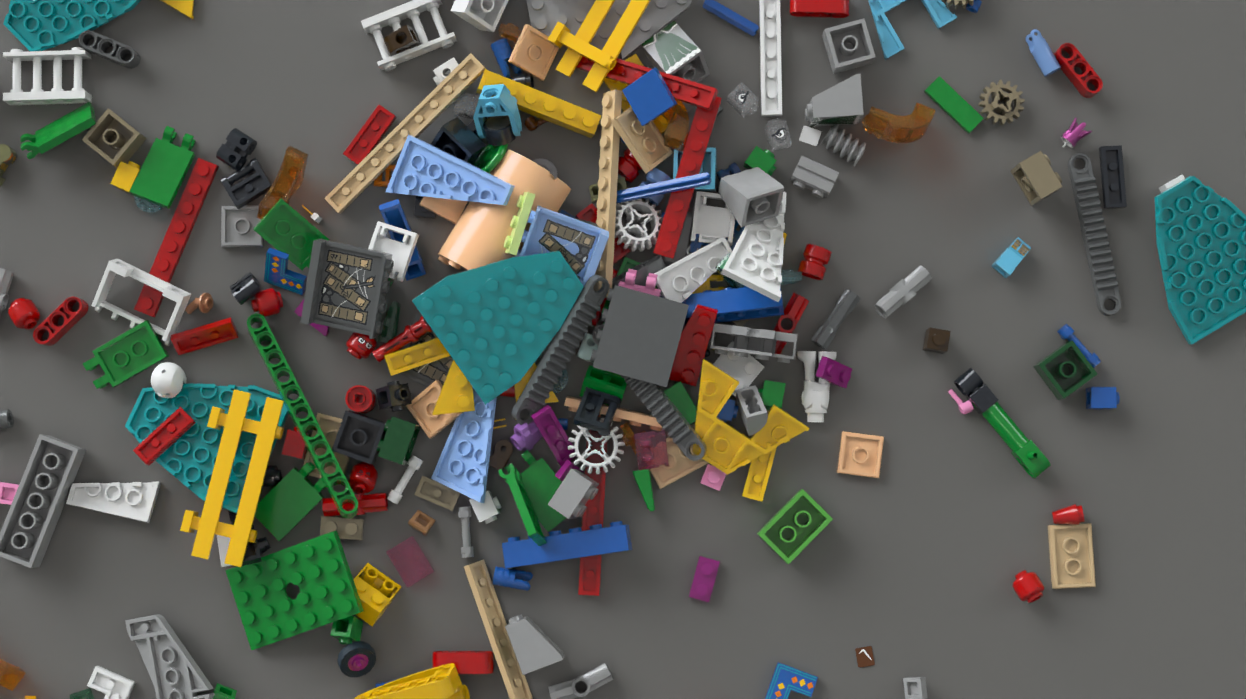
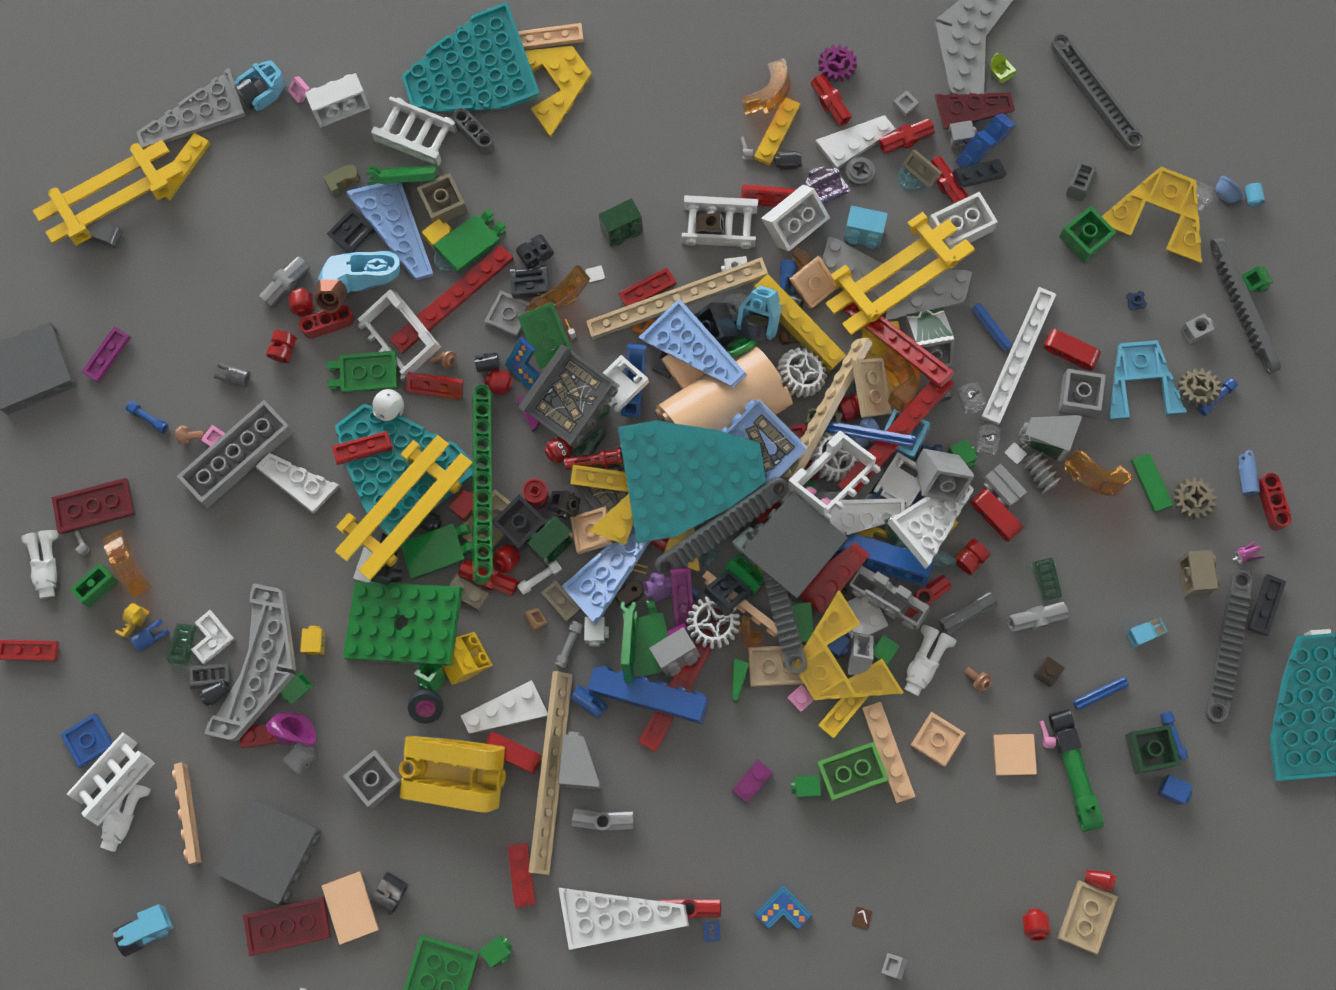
camera: 25 degrees right, 10 degrees down
clear pink plate [386,536,435,588] -> none
yellowish green plate [504,192,536,255] -> none
blue tile [622,68,677,126] -> none
clear pink plate [634,429,669,470] -> none
magenta plate [816,356,852,389] -> none
none -> red wheel [266,330,297,363]
none -> yellow brick [300,626,326,655]
none -> medium azure piece [314,251,400,313]
none -> black plate [327,208,375,253]
none -> light blue wing [347,183,433,281]
none -> white wing [461,680,548,734]
none -> white sticker [585,265,605,282]
none -> dark green brick [598,198,643,247]
none -> white gear [776,347,827,398]
none -> white hinge [788,431,881,521]
none -> green brick [791,775,821,799]
none -> light nougat plate [862,702,916,804]
none -> nougat plate [964,667,991,692]
none -> red beam [970,488,1023,542]
none -> light nougat tile [993,734,1037,776]
none -> clear green slope [1032,557,1062,602]
none -> blue axle [1073,677,1129,710]

